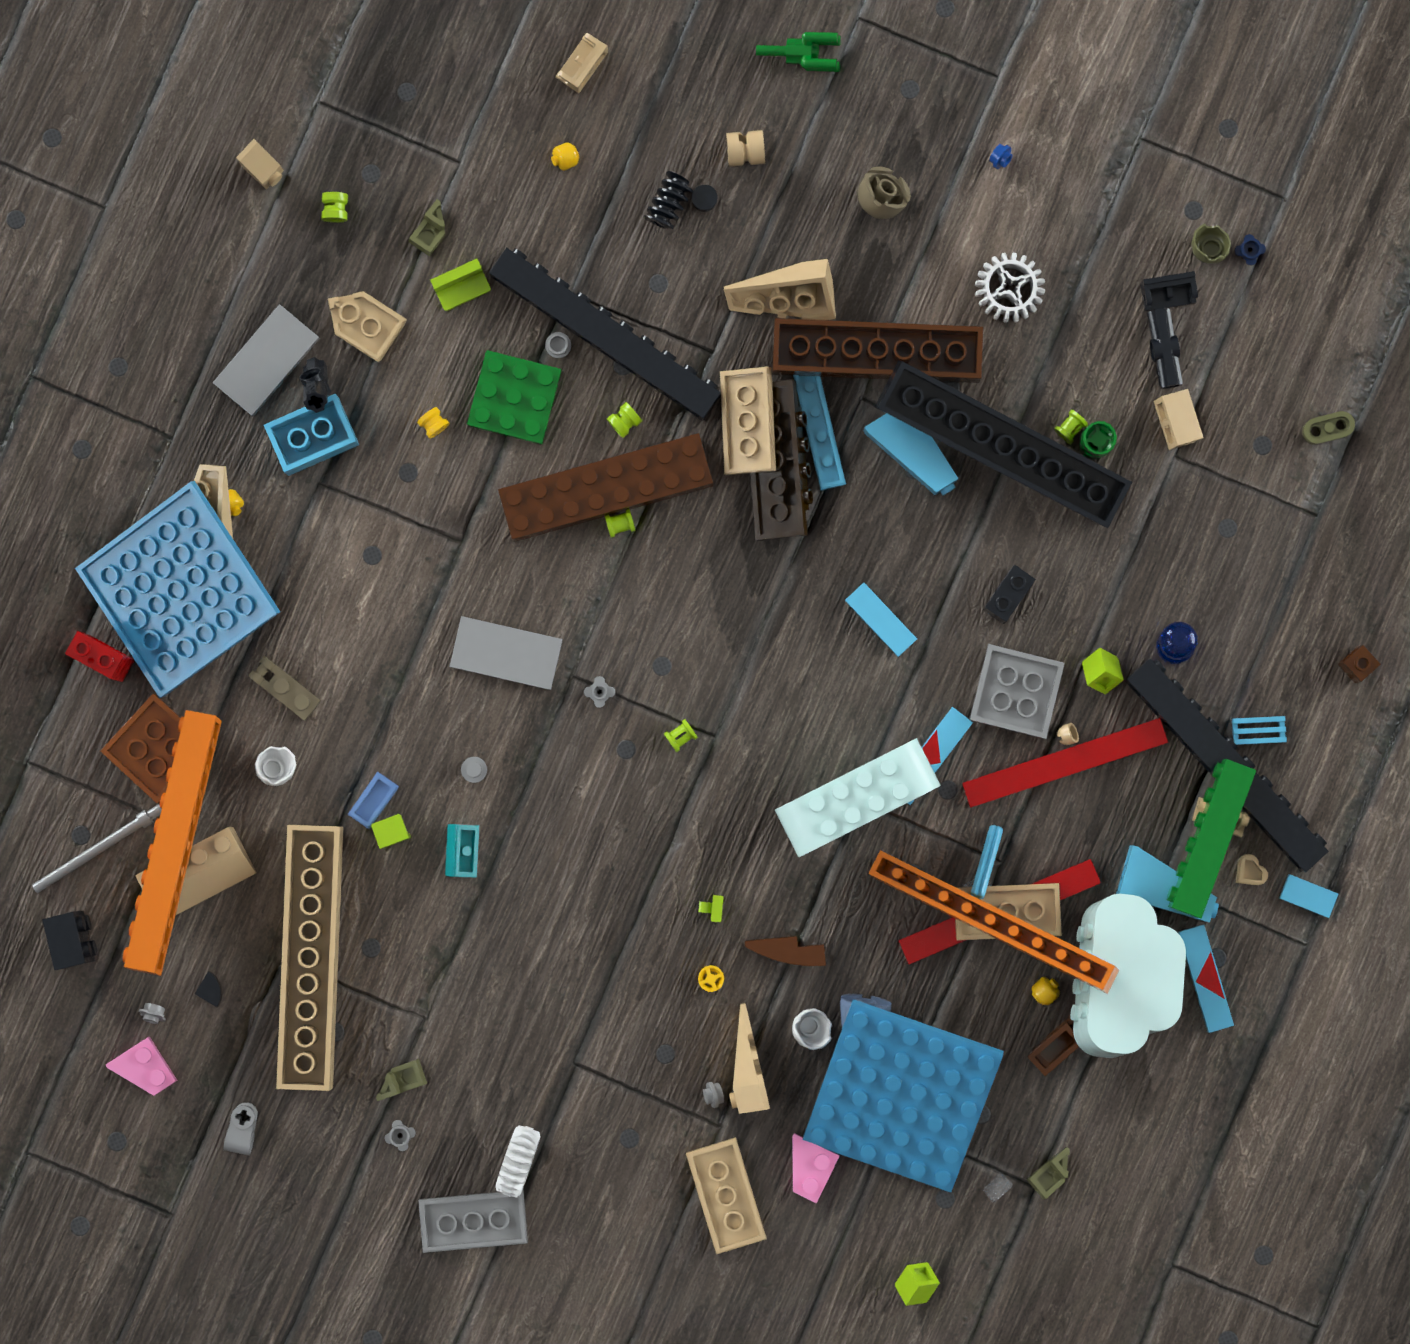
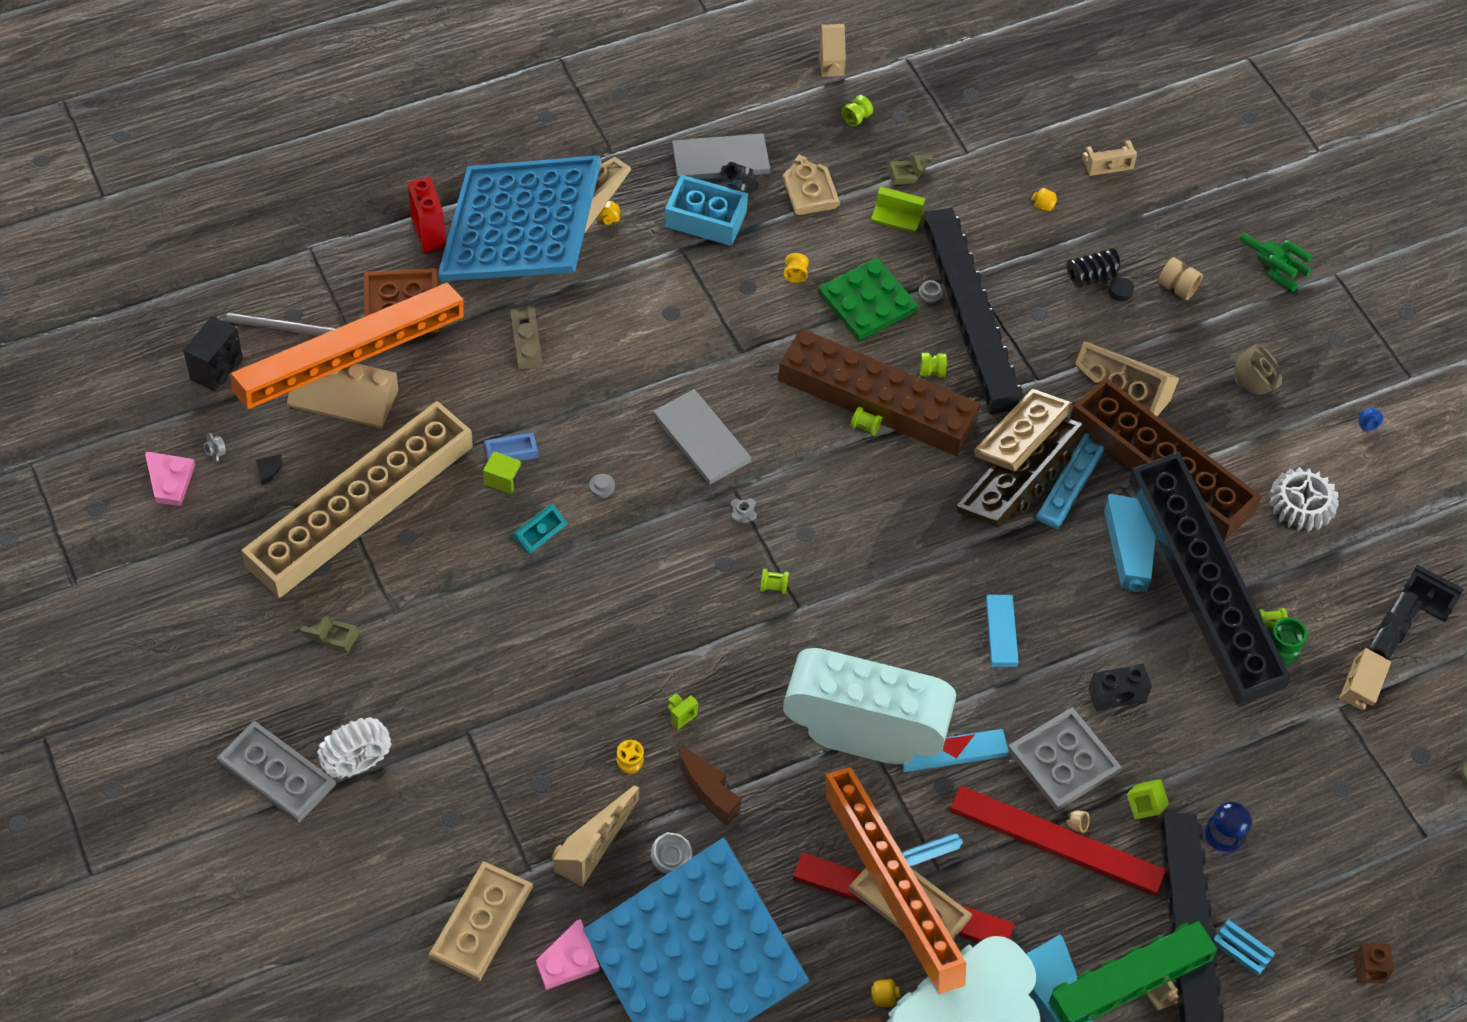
camera: 35 degrees right, 30 degrees down
light grey piece [223,1102,258,1156] -> none
white hair [255,746,296,786] -> none
light grey plate [385,1120,416,1151] -> none
light grey plate [703,1082,724,1108] -> none

